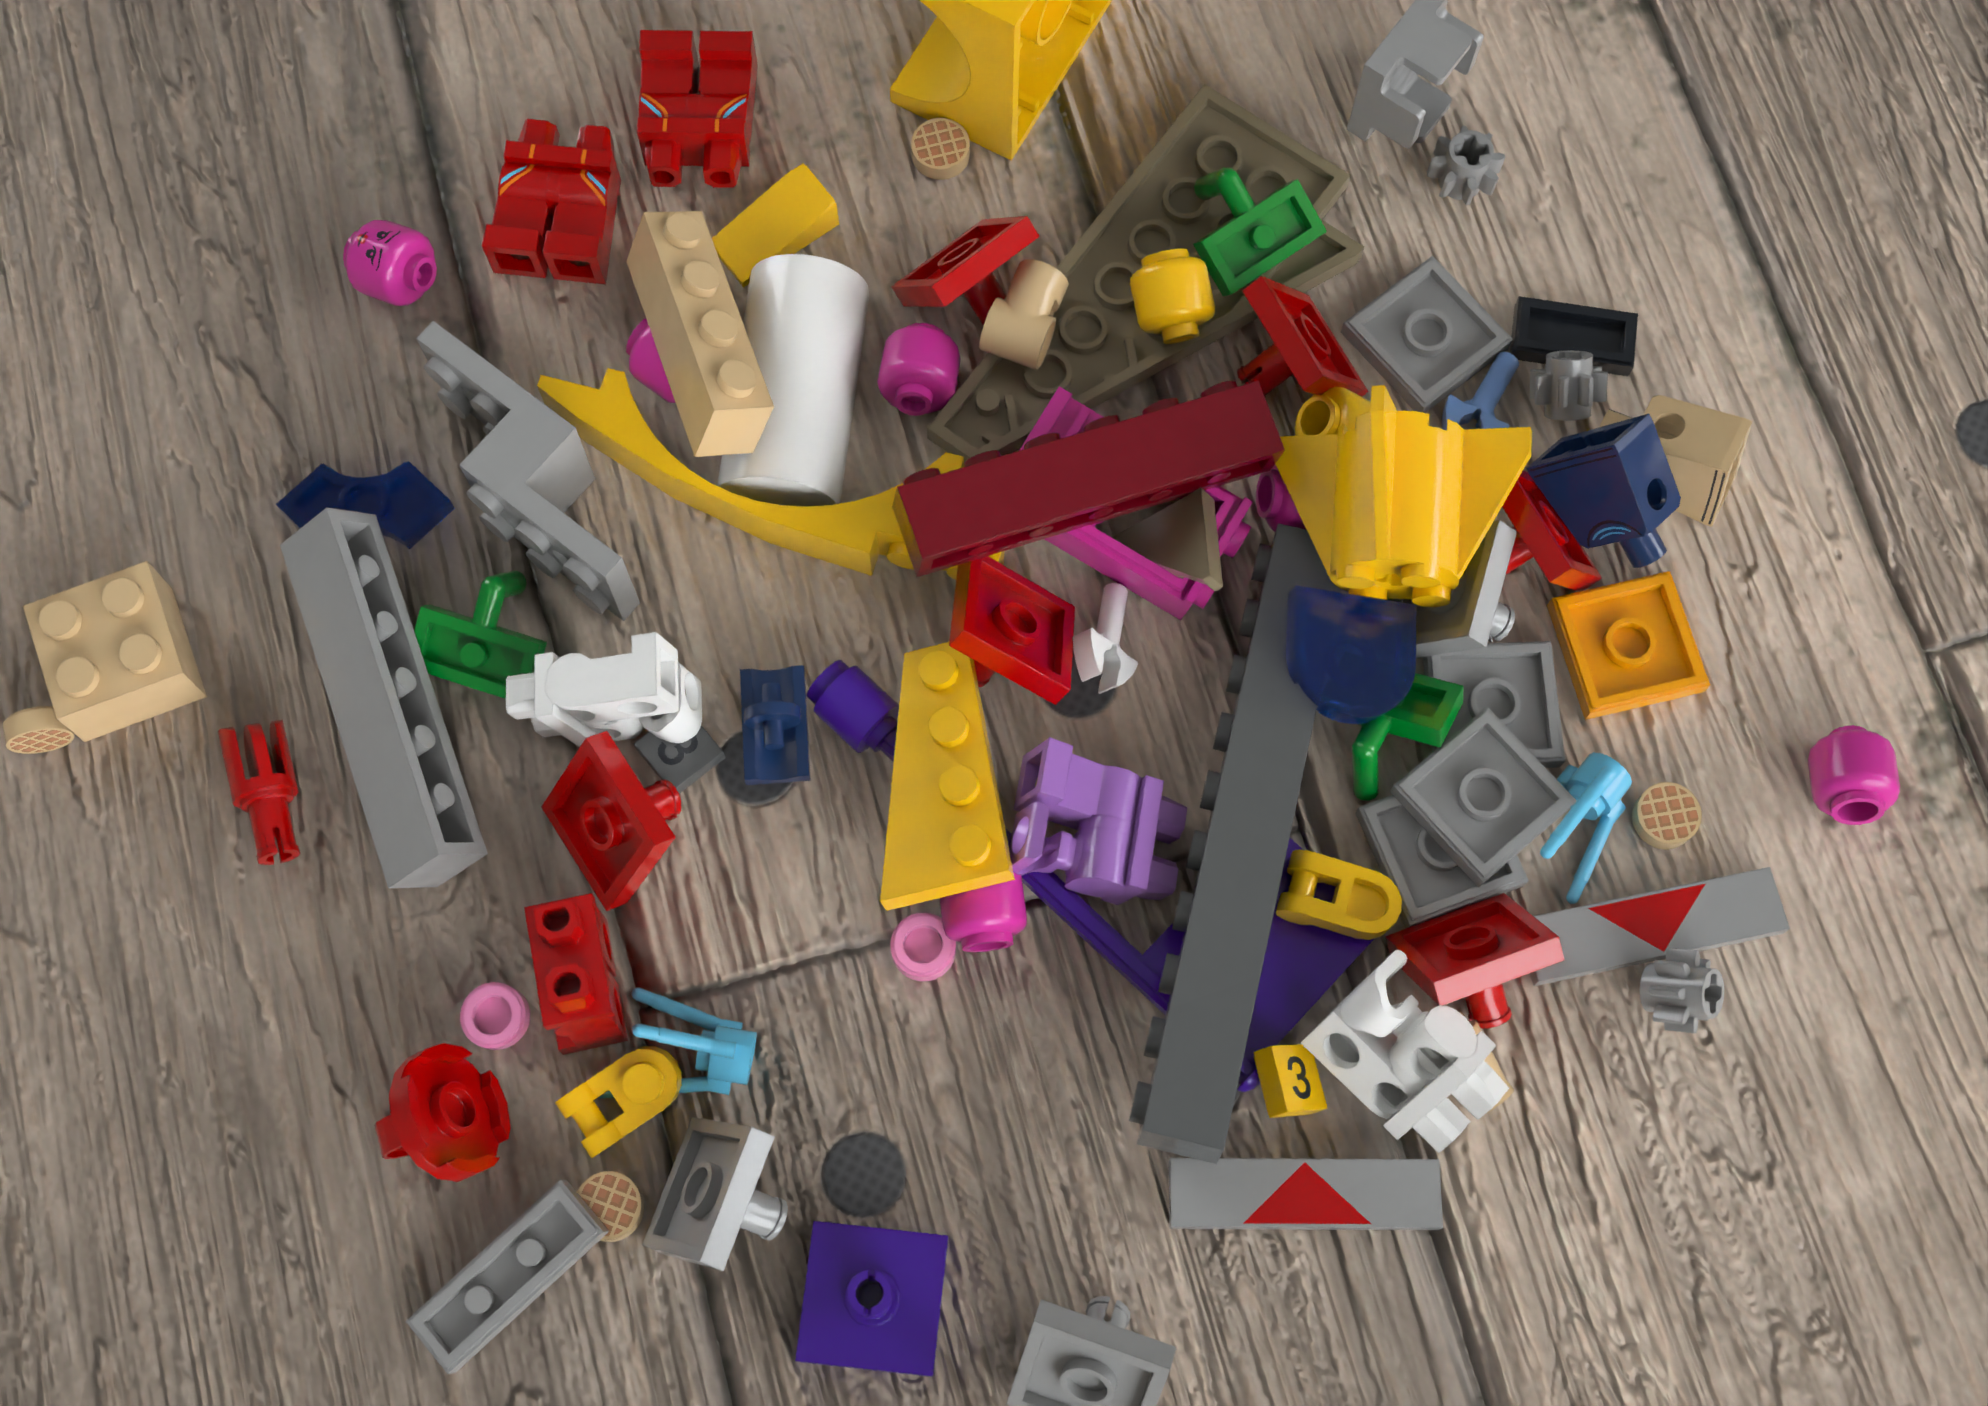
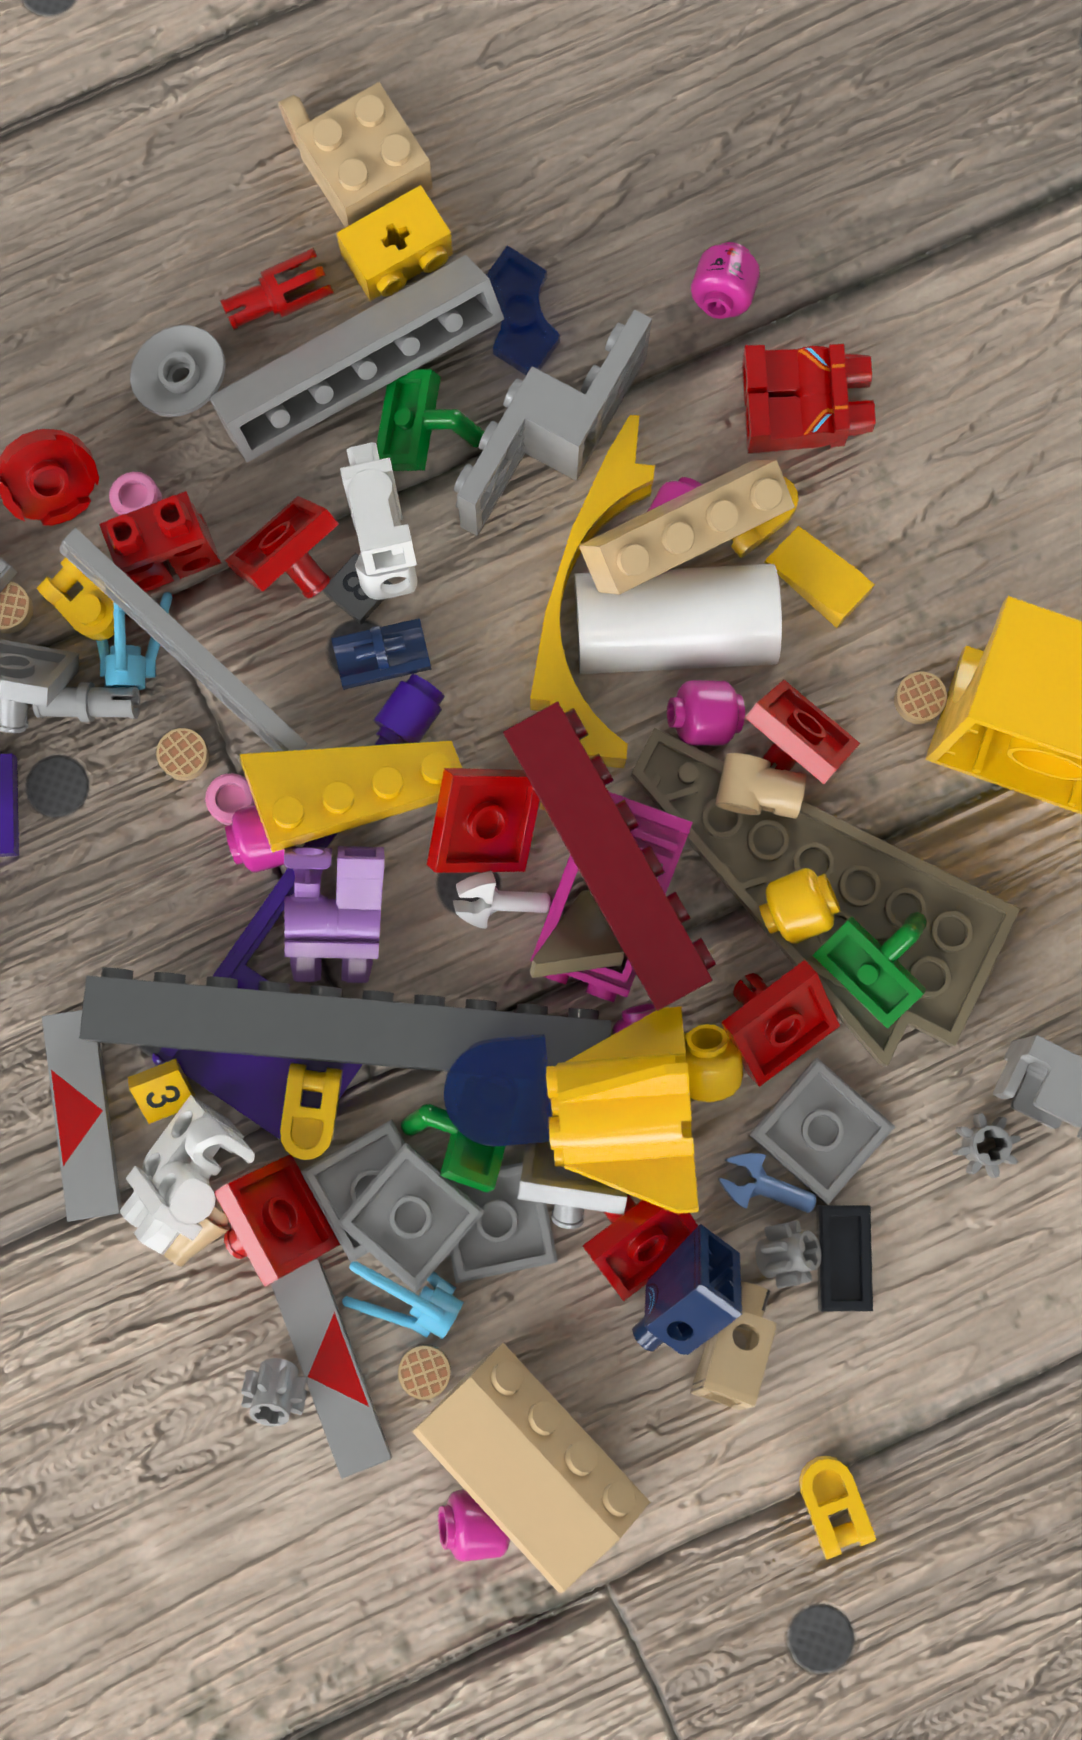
camera: 80 degrees right, 10 degrees up
red hips [637,30,758,188] -> none
light orange tile [1547,571,1710,720] -> none
none -> light grey pin [33,682,140,722]
none -> light grey tile [59,528,308,752]
none -> light grey dish [130,325,225,417]
none -> tile [156,728,209,781]
none -> yellow brick [336,185,453,301]
none -> tan slope [412,1343,650,1594]
none -> yellow plate [799,1456,876,1560]

